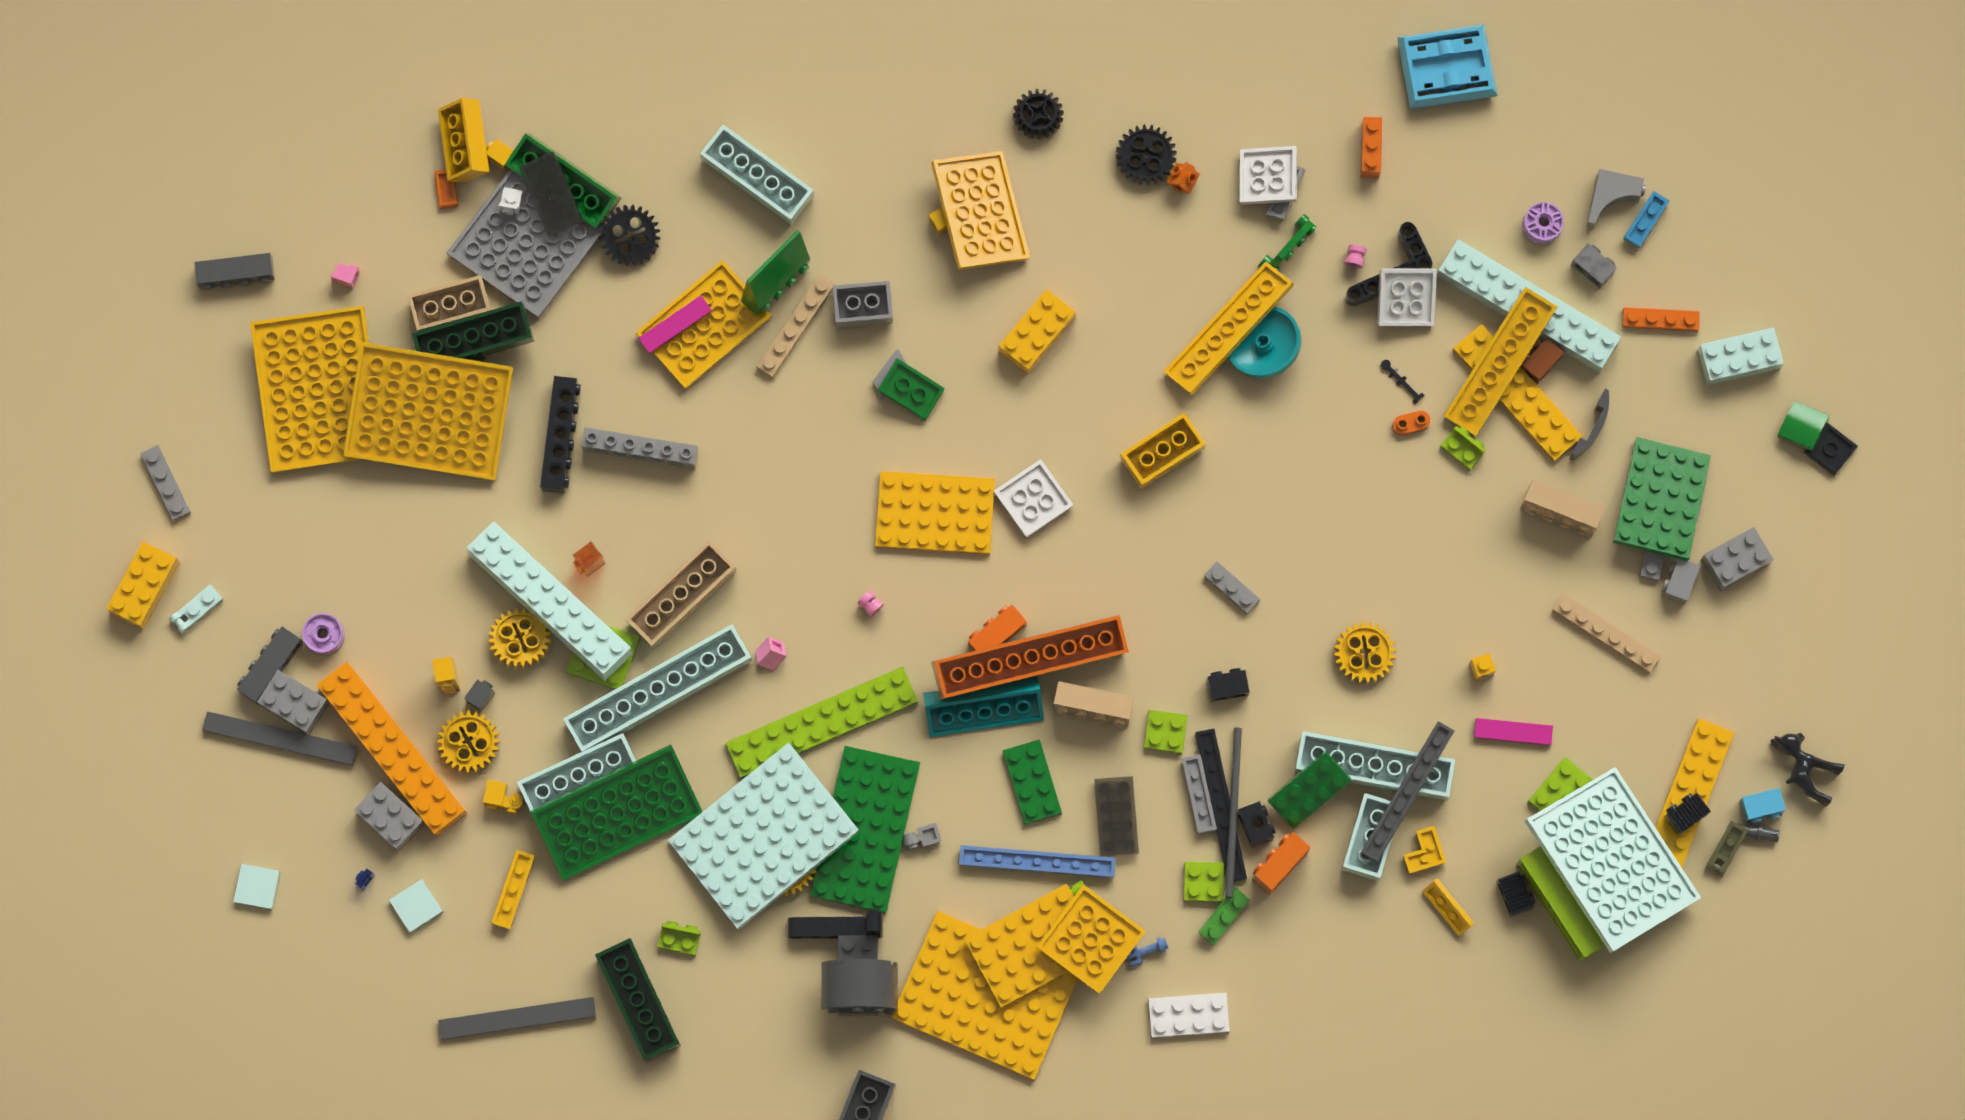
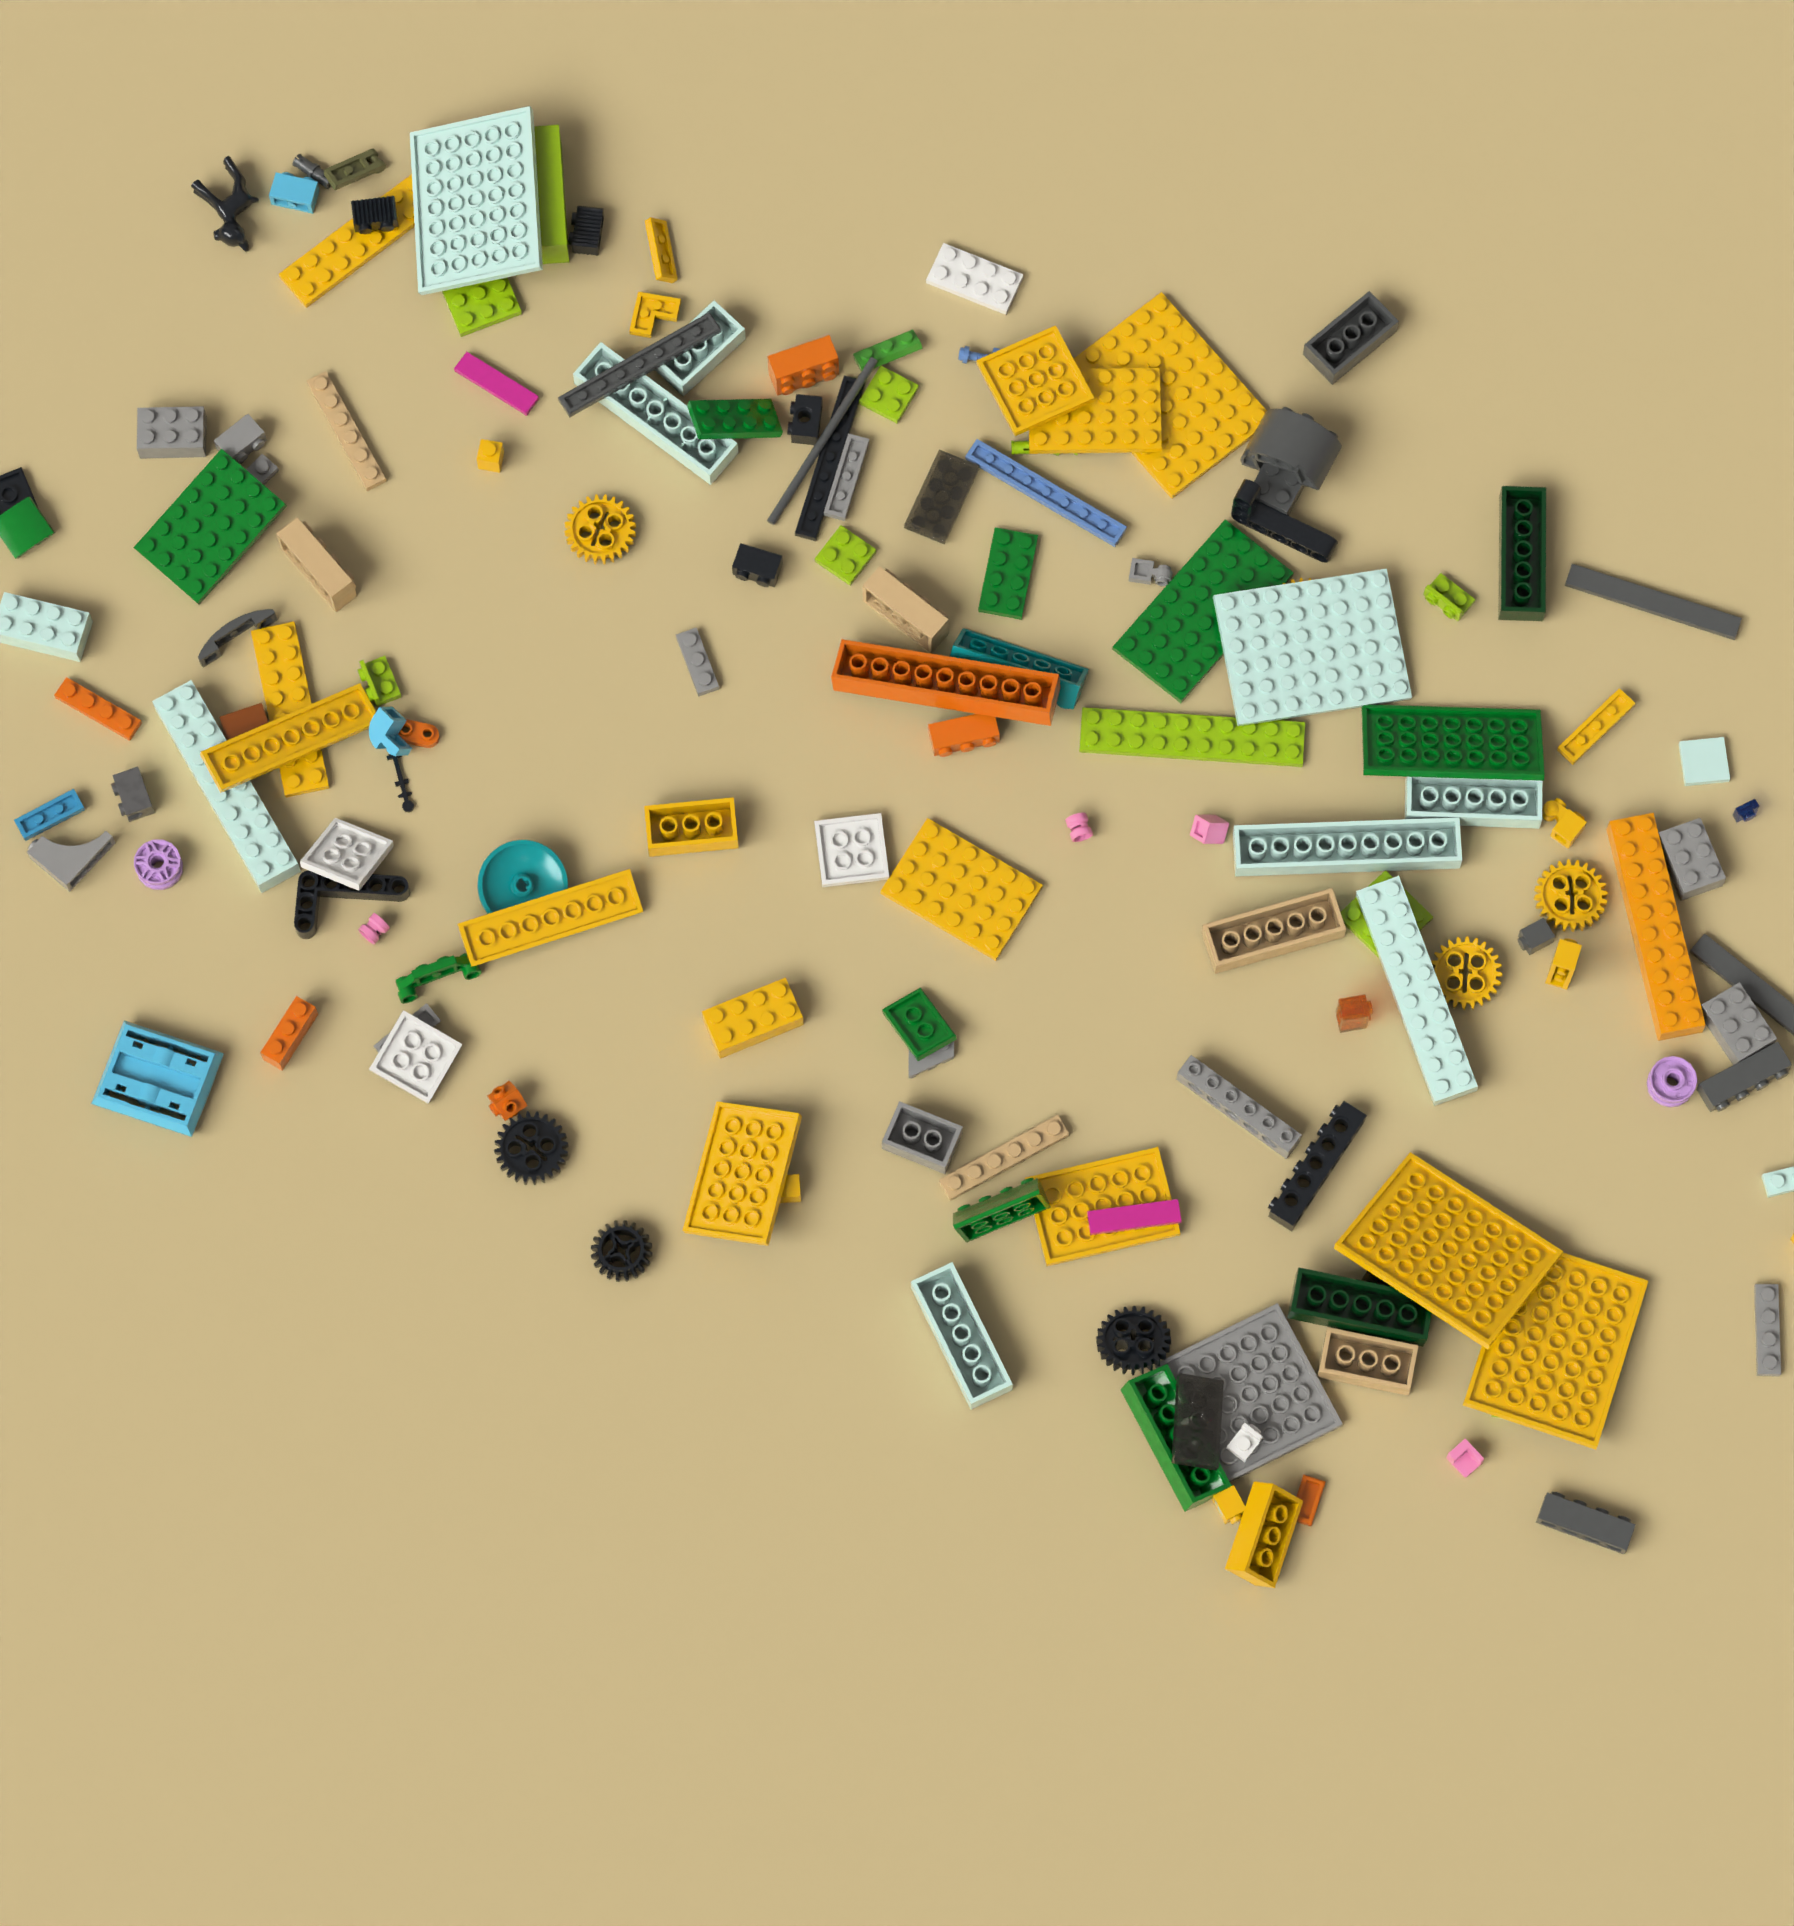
camera: 150 degrees left, 5 degrees down
none -> medium azure brick [369,706,412,756]

